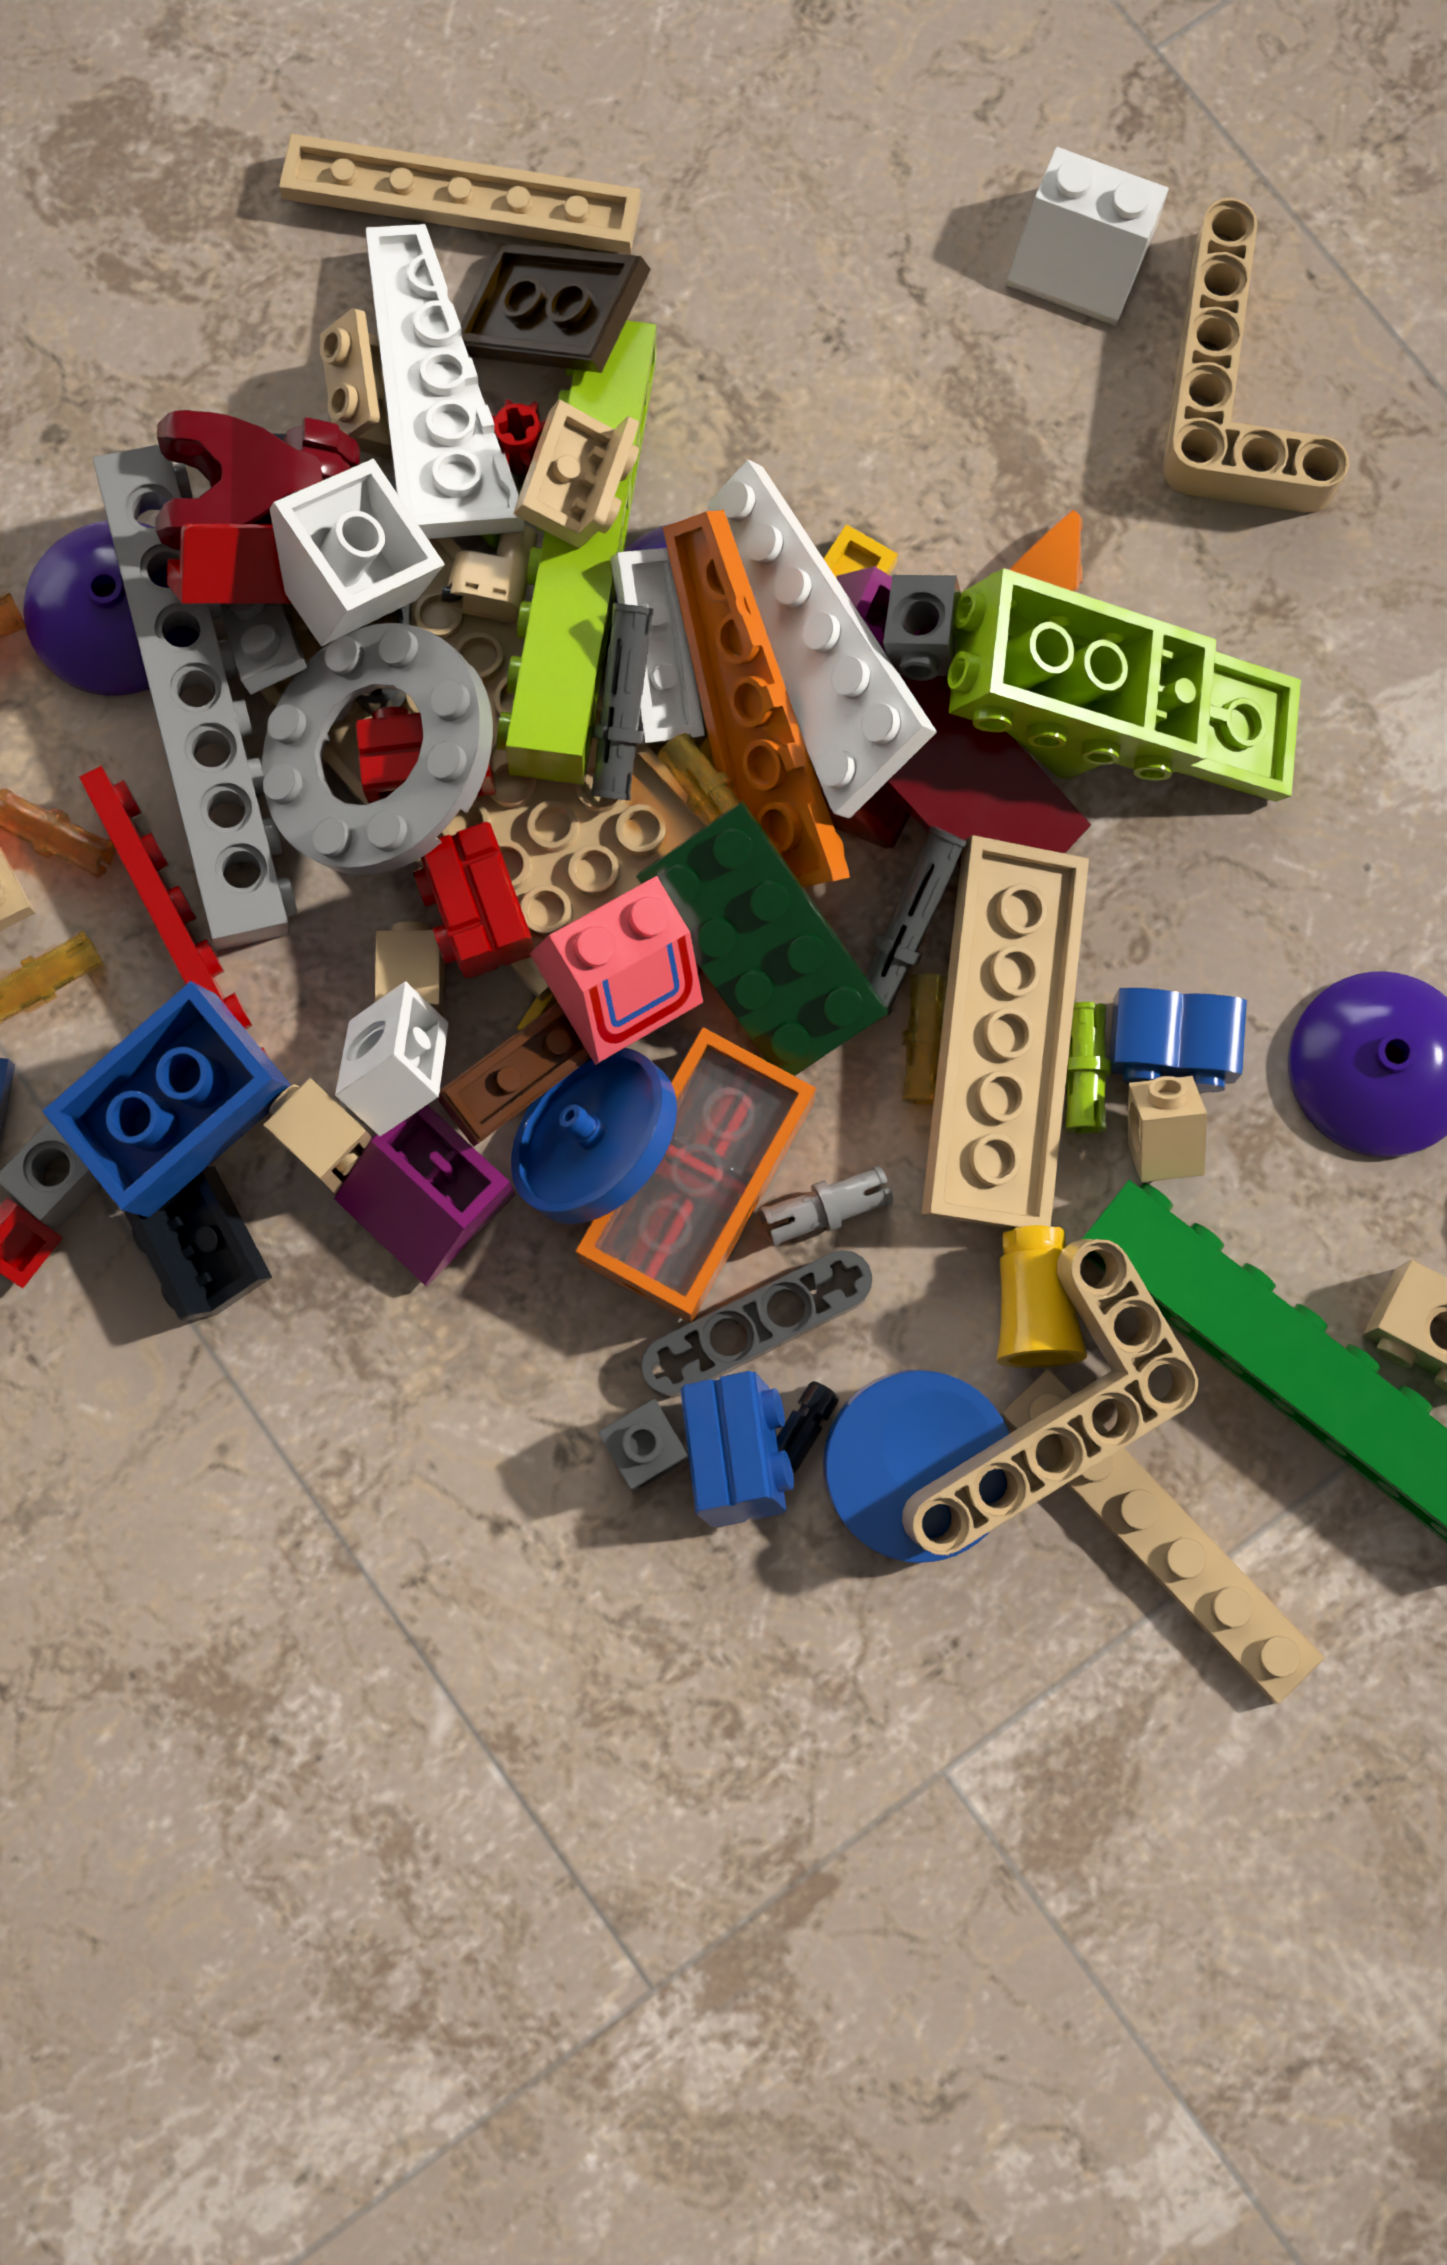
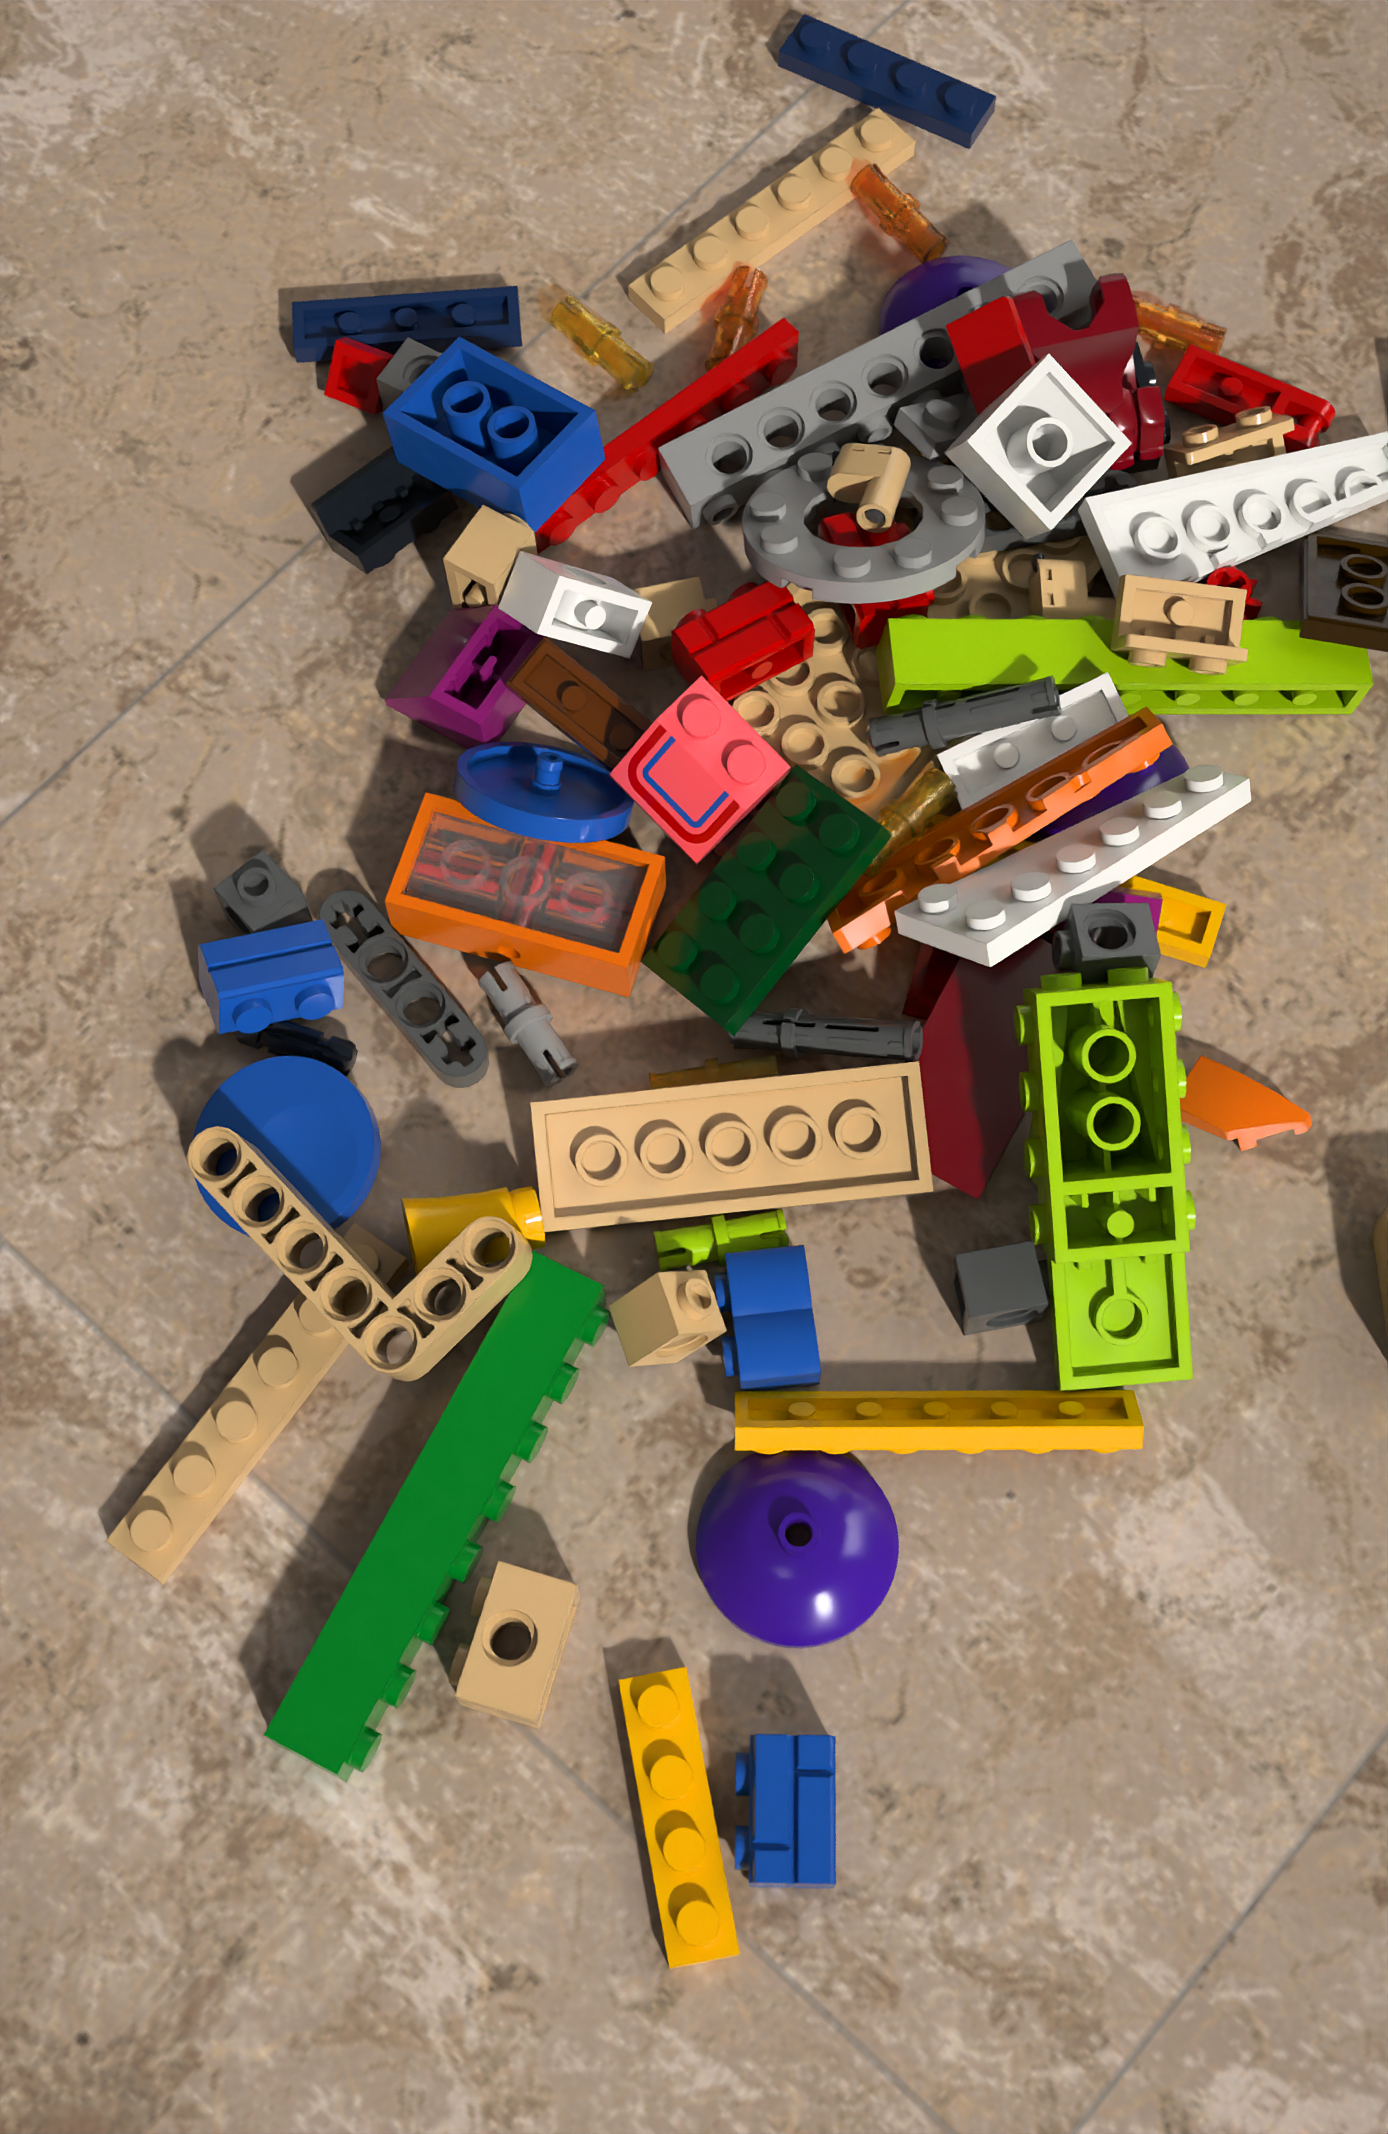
camera: 80 degrees right, 10 degrees down
none -> yellow plate [734,1390,1144,1454]
none -> tan piece [827,443,911,533]
none -> dark grey brick [950,1241,1050,1336]
none -> clear orange pin [1132,294,1228,355]
none -> red plate [1164,344,1336,454]

